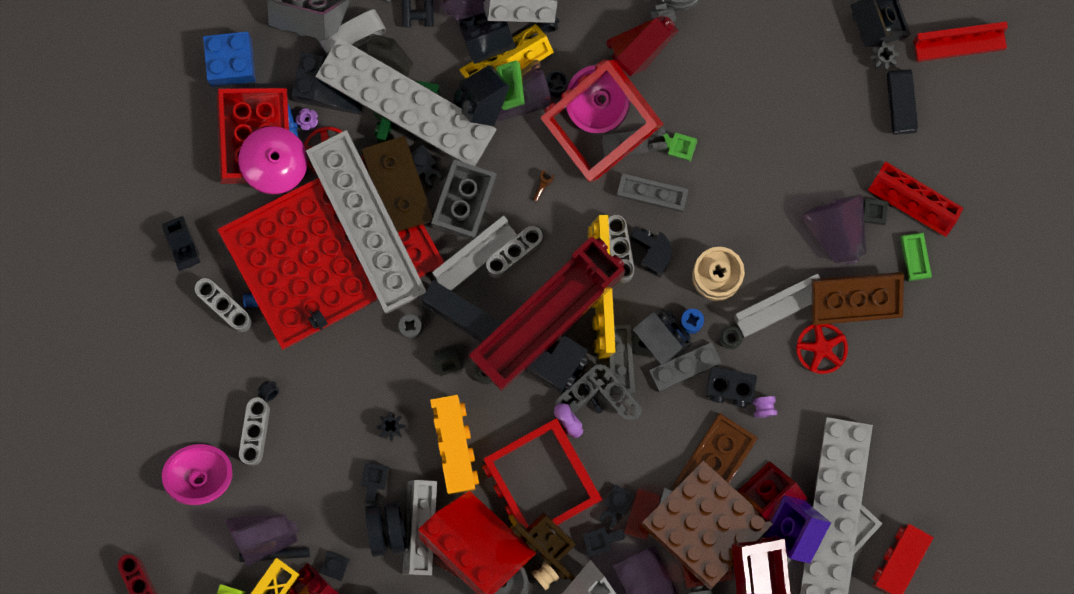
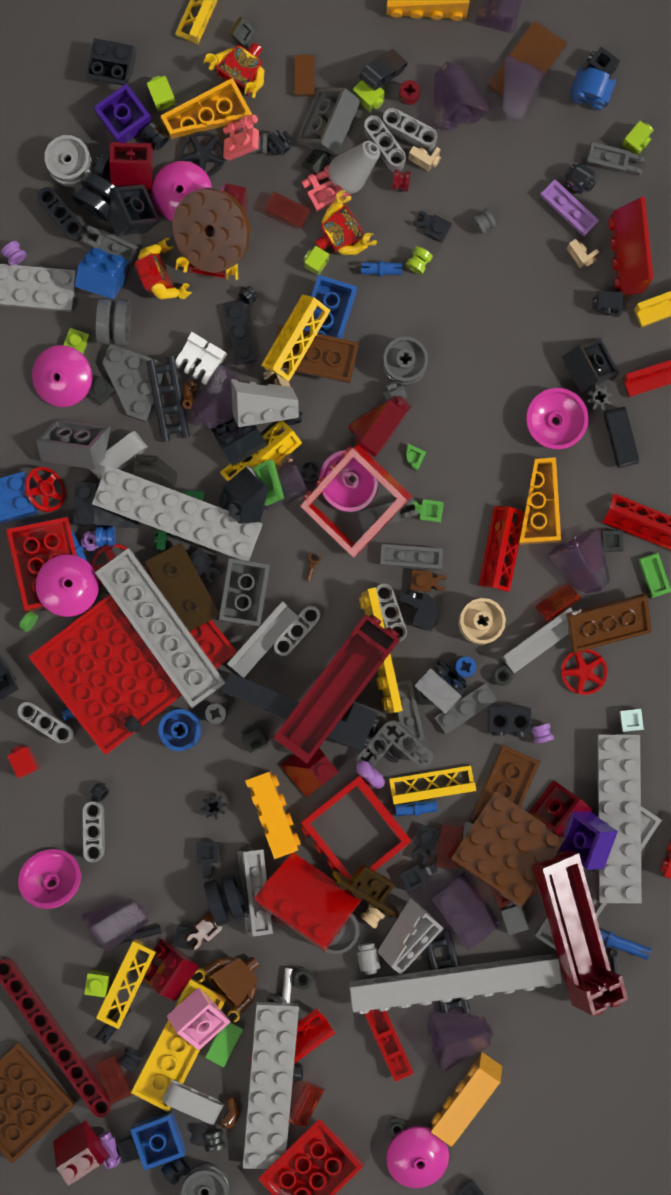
camera: 10 degrees left, 5 degrees up
none -> red brick [7,745,40,778]
none -> bright green tile [19,611,38,632]
none -> red wheel [25,467,65,512]
none -> blue wheel [95,526,116,547]
none -> blue brick [158,709,202,751]
none -> plate [184,912,223,950]
none -> dark red slope [281,747,339,797]
none -> yellow fence [389,765,476,804]
none -> blue pin [395,799,438,817]
none -> bright green tile [406,444,426,471]
none -> reddish brown plate [410,570,447,593]
none -> red fence [478,506,525,592]
none -> light orange wedge [519,457,561,545]
none -> dark pink dish [526,388,588,450]
none -> clear red plate [535,583,581,623]
none -> light aqua plate [619,709,644,732]

